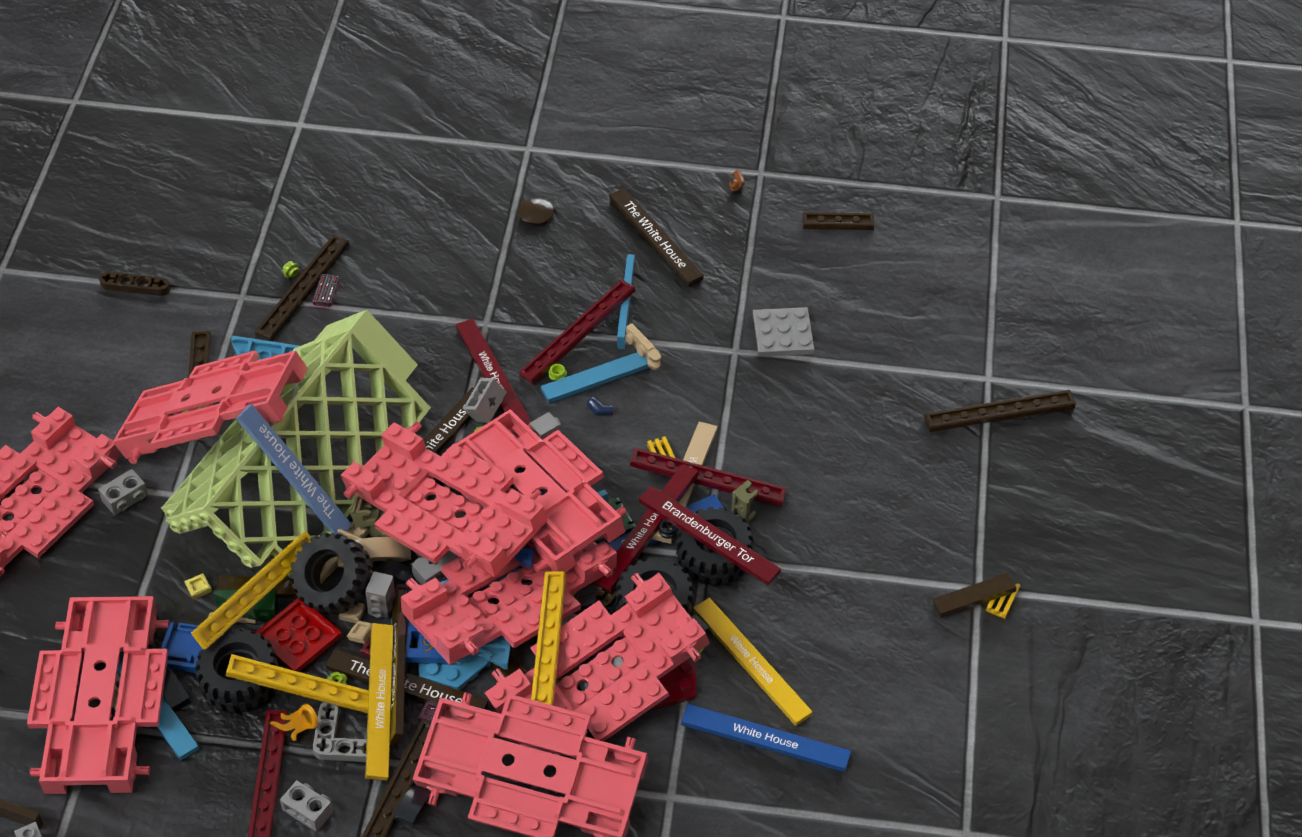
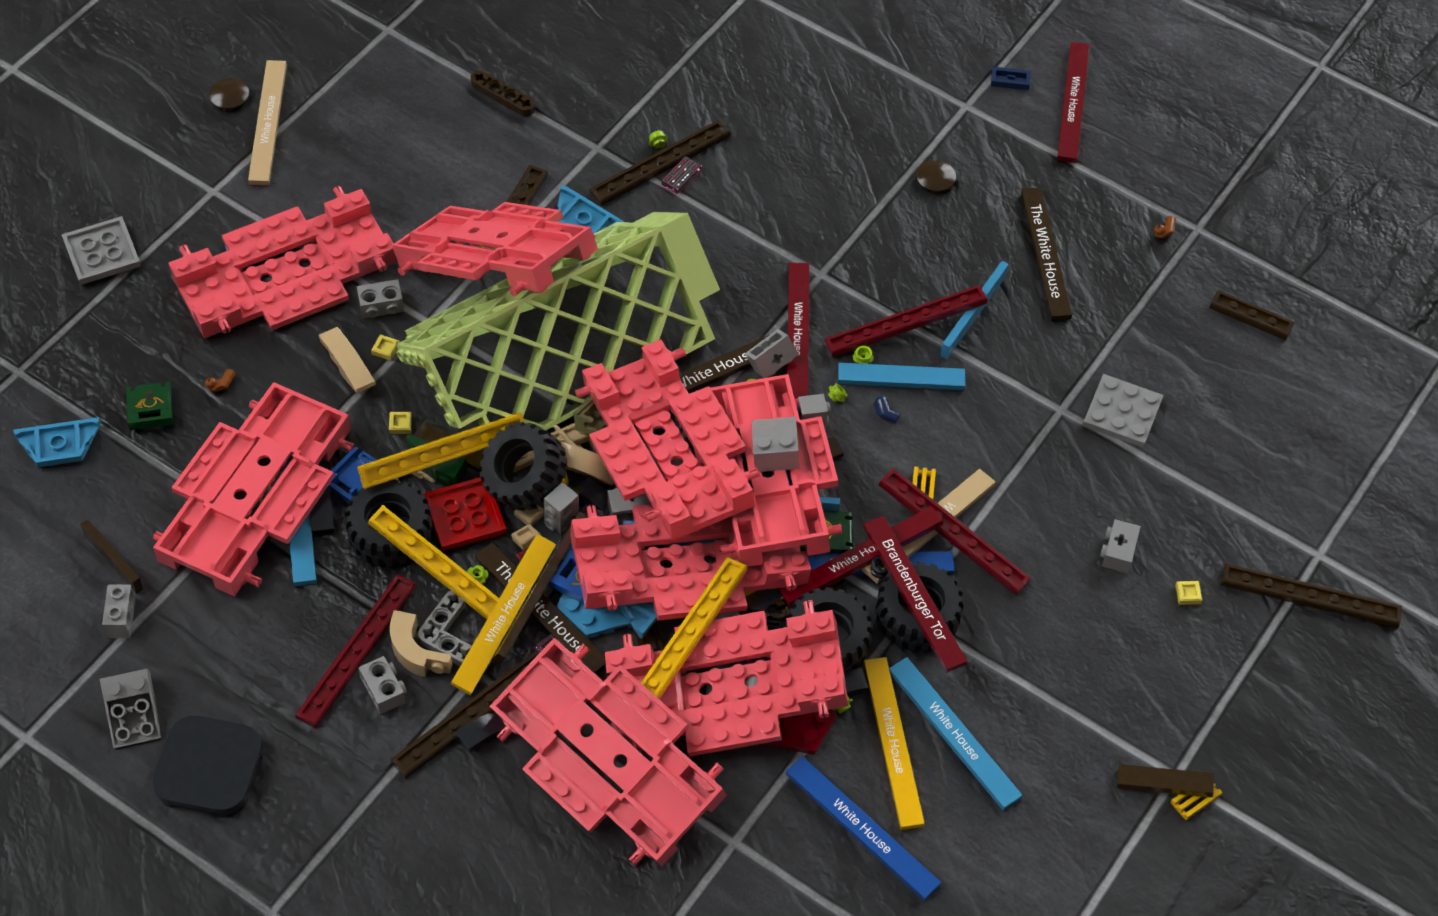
camera: 25 degrees right, 5 degrees up
medium blue tile [236,404,352,536] -> none
light orange piece [270,704,319,741] -> none
blue tile [515,547,534,568] -> none
tan hinge [625,324,661,370] -> none
olive hinge [731,480,758,523] -> none
none -> dark orange arm [205,369,236,393]
none -> tan slope [319,327,376,393]
none -> light yellow tile [371,334,400,361]
none -> tan arch [390,610,453,677]
none -> light grey slope [752,417,800,472]
none -> lime plate [828,383,847,403]
none -> dark azure tile [889,657,1023,811]
none -> dark blue tile [991,67,1031,90]
none -> dark red tile [1057,42,1090,163]
none -> light grey brick [1100,519,1141,574]
none -> light yellow tile [1175,581,1202,605]

